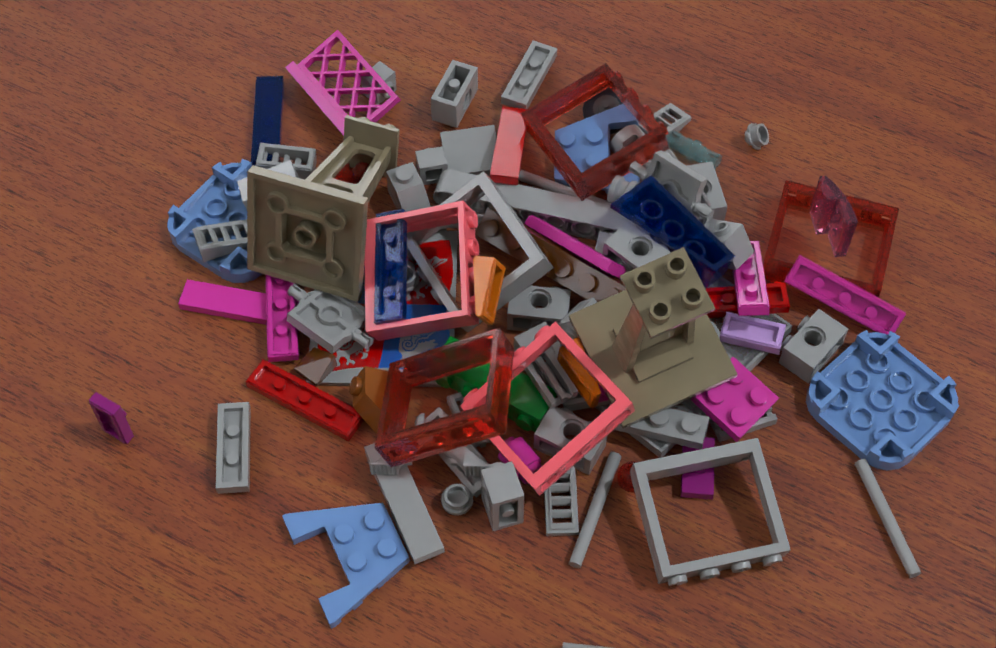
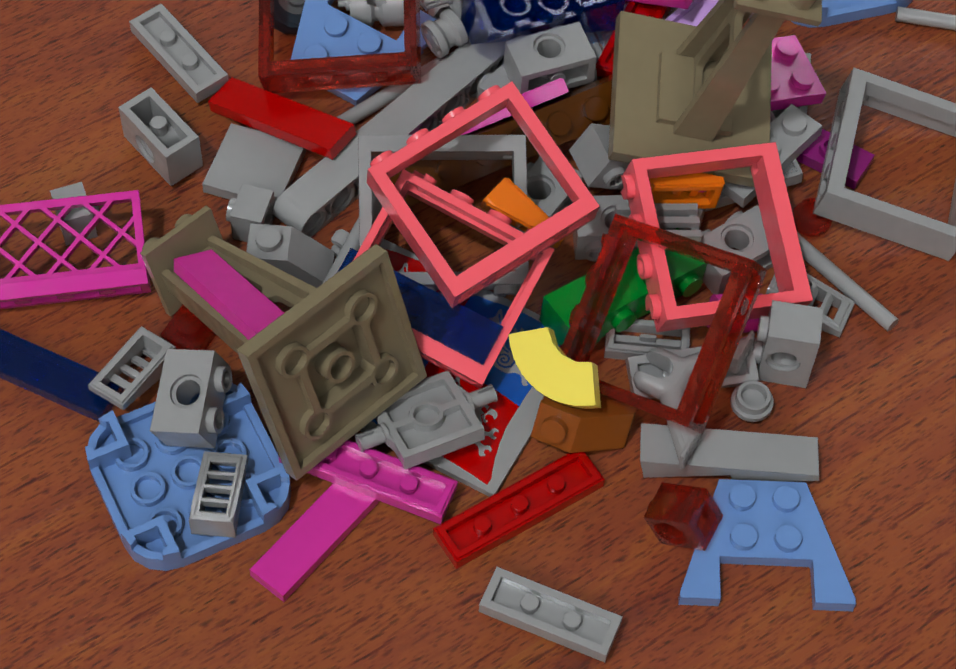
camera: 65 degrees left, 0 degrees up
reddish brown slope [294,347,337,387] -> none
none -> dark pink tile [174,249,284,340]
none -> coral window [367,81,600,308]
none -> light yellow tile [508,327,601,409]
none -> clear red brick [644,482,723,551]

